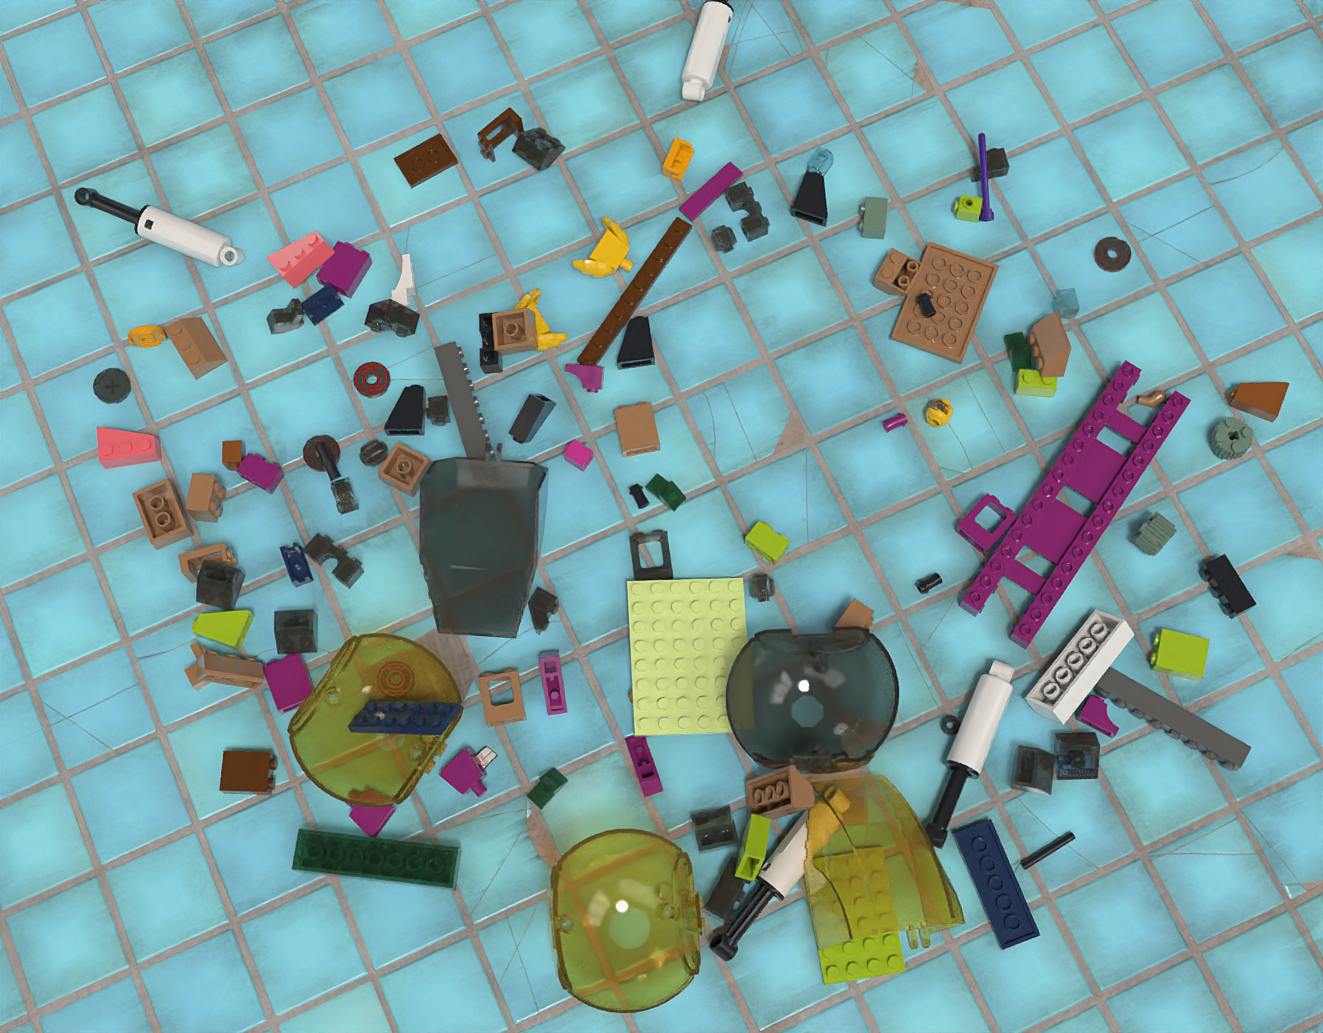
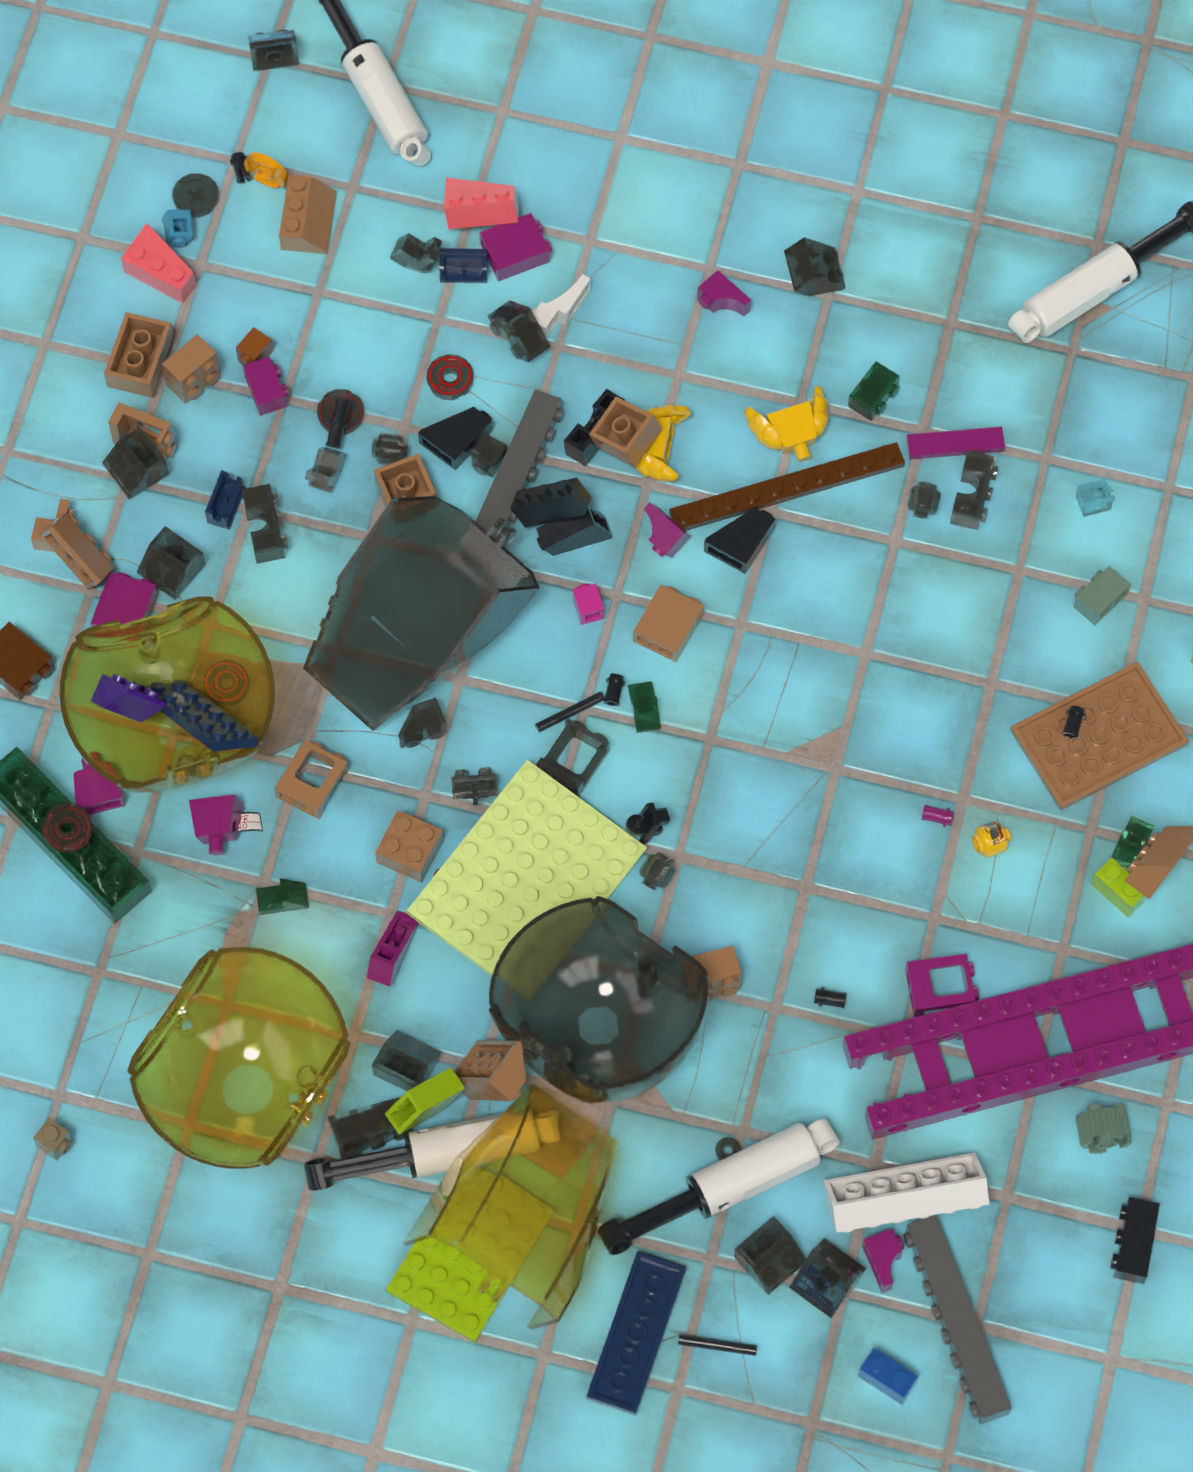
camera: 35 degrees right, 5 degrees down
lime slope [192,610,254,651] -> none
reddish brown tile [393,133,458,189] -> none
reddish brown window [477,107,525,162] -> none
magenta slope [539,650,568,716] -> none
light orange hinge [662,137,694,182] -> none
lime brick [744,521,790,566] -> none
black slope [791,171,828,227] -> none
medium nougat slope [873,248,925,296] -> none
lime brick [1150,628,1210,681] -> none
none -> clear smoke tile [42,803,93,853]
none -> dark purple slope [91,673,166,723]
none -> dark azure brick [162,210,193,248]
none -> black pin [230,152,252,184]
none -> clear smoke slope [248,29,299,71]
none -> medium nougat brick [375,810,444,883]
none -> clear smoke hips [451,767,497,806]
none -> black brick [510,477,591,528]
none -> black bar [535,692,604,733]
none -> black hips [625,802,670,844]
none -> magenta arch [697,270,751,317]
none -> clear green brick [848,361,900,421]
none -> blue brick [858,1348,918,1405]

